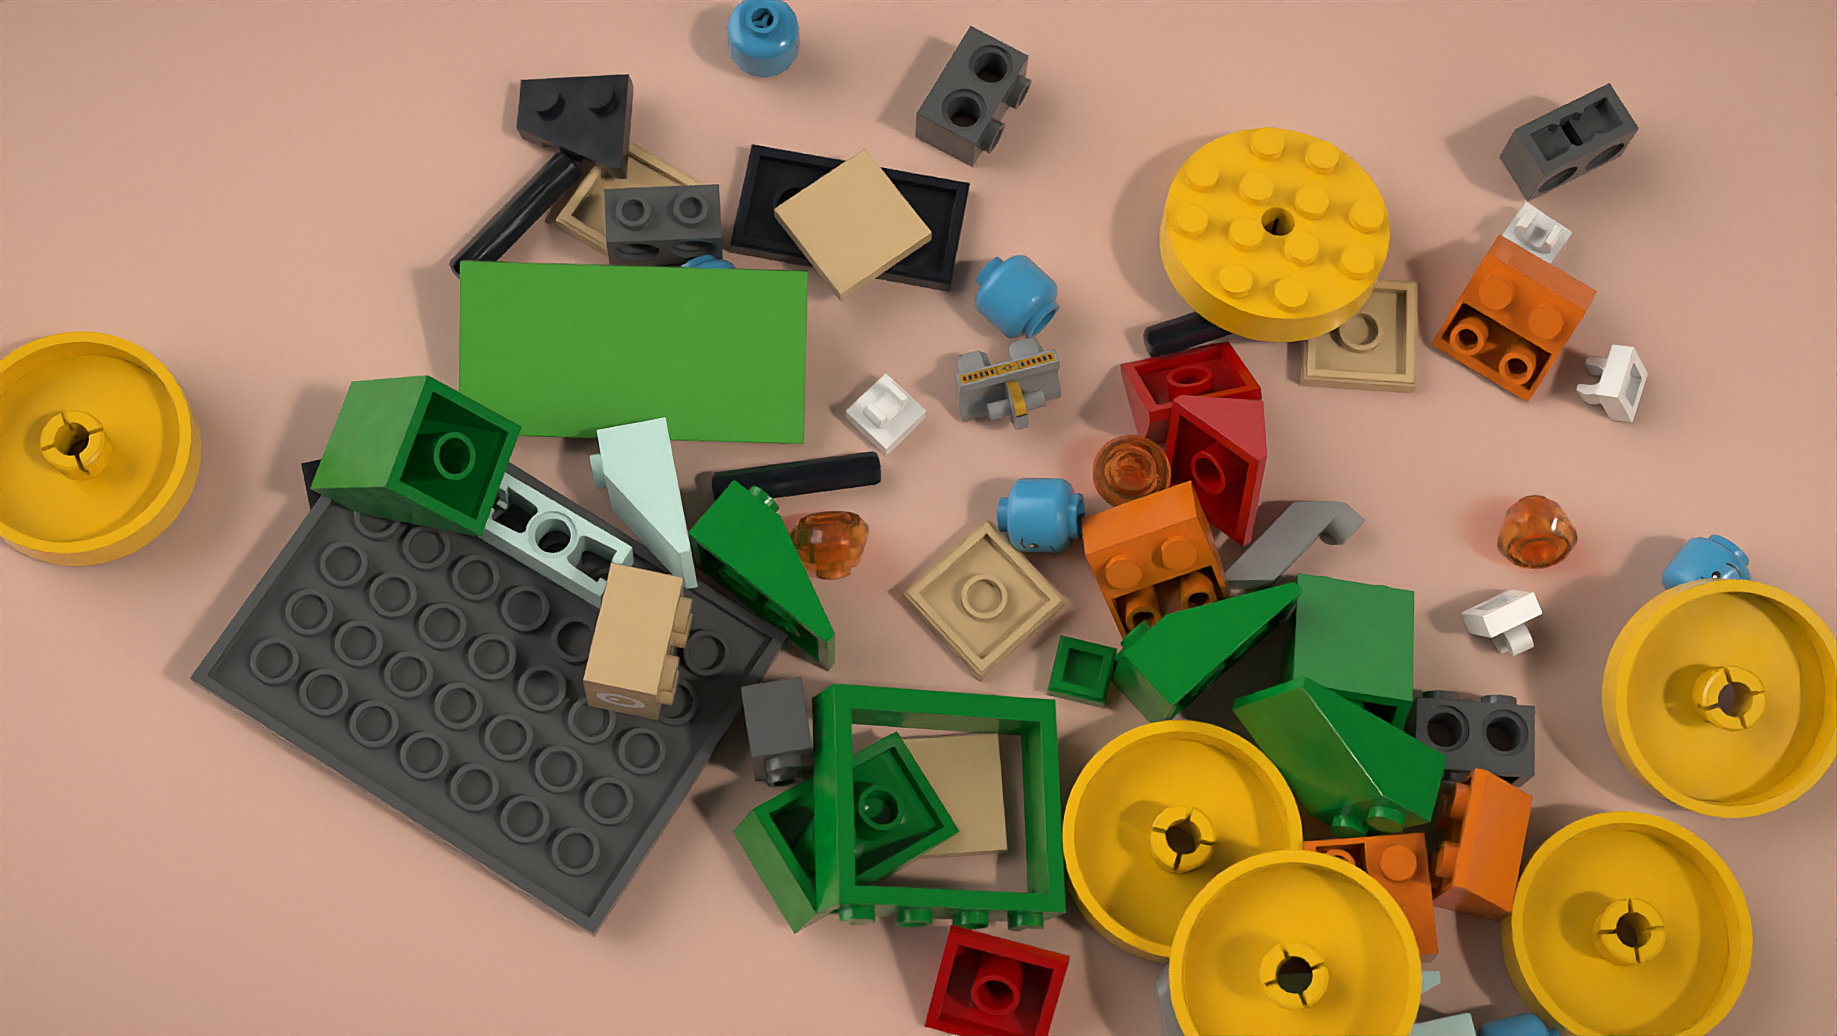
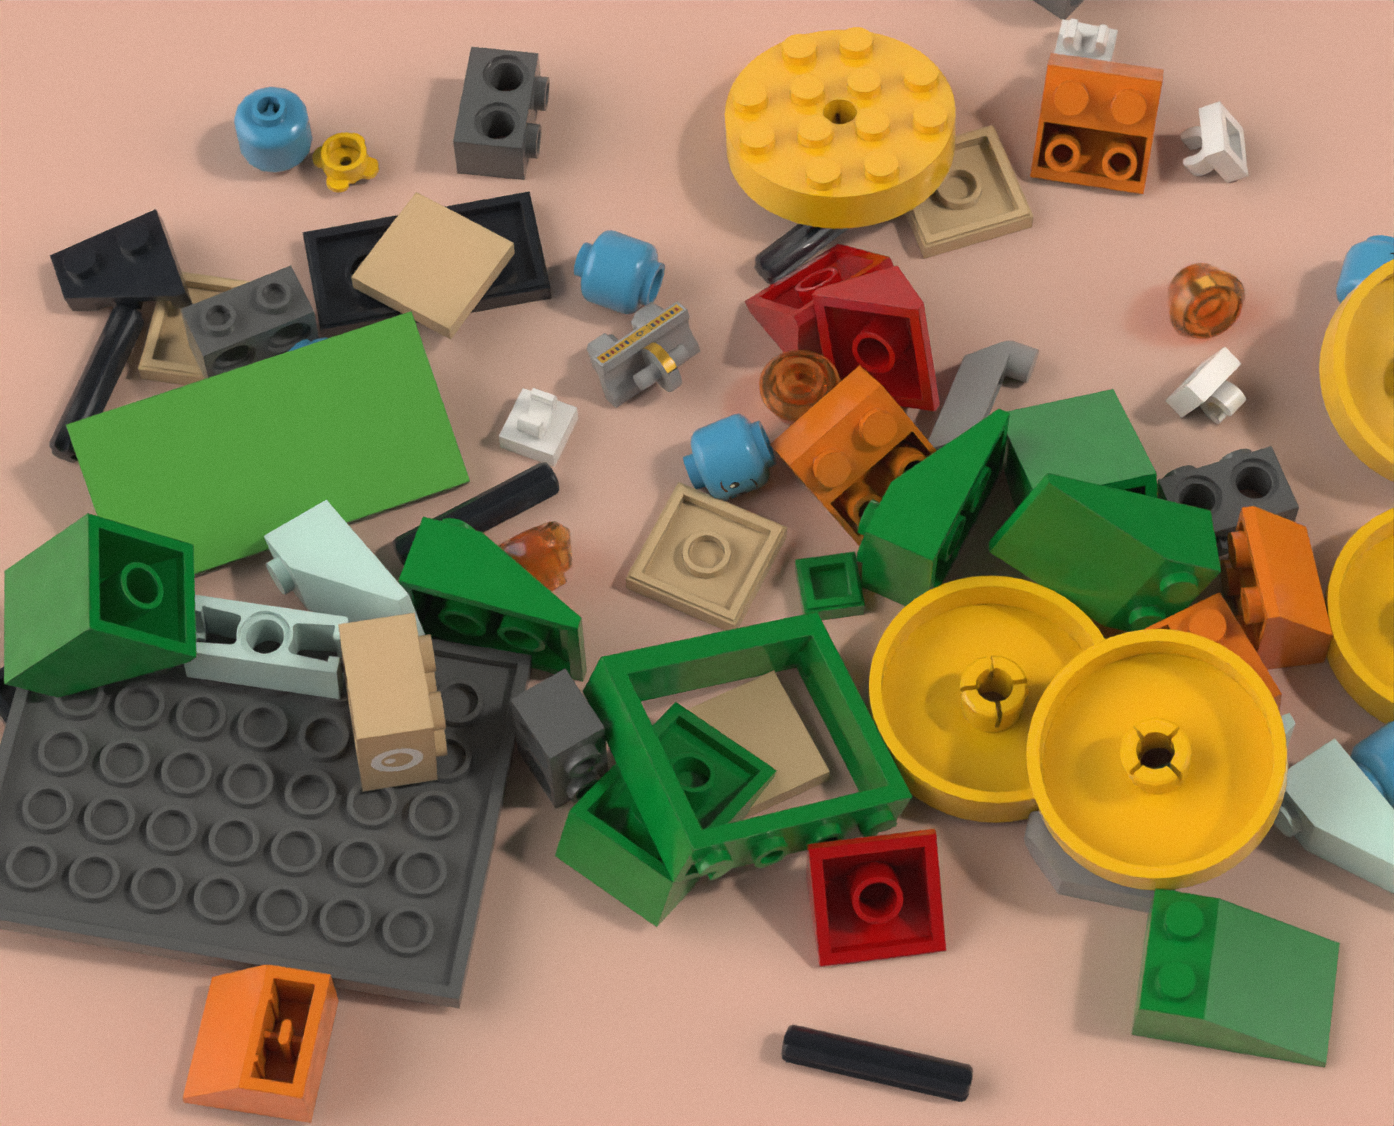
camera: 15 degrees left, 10 degrees down
none -> orange slope [182,964,339,1123]
none -> yellow plate [312,132,379,192]

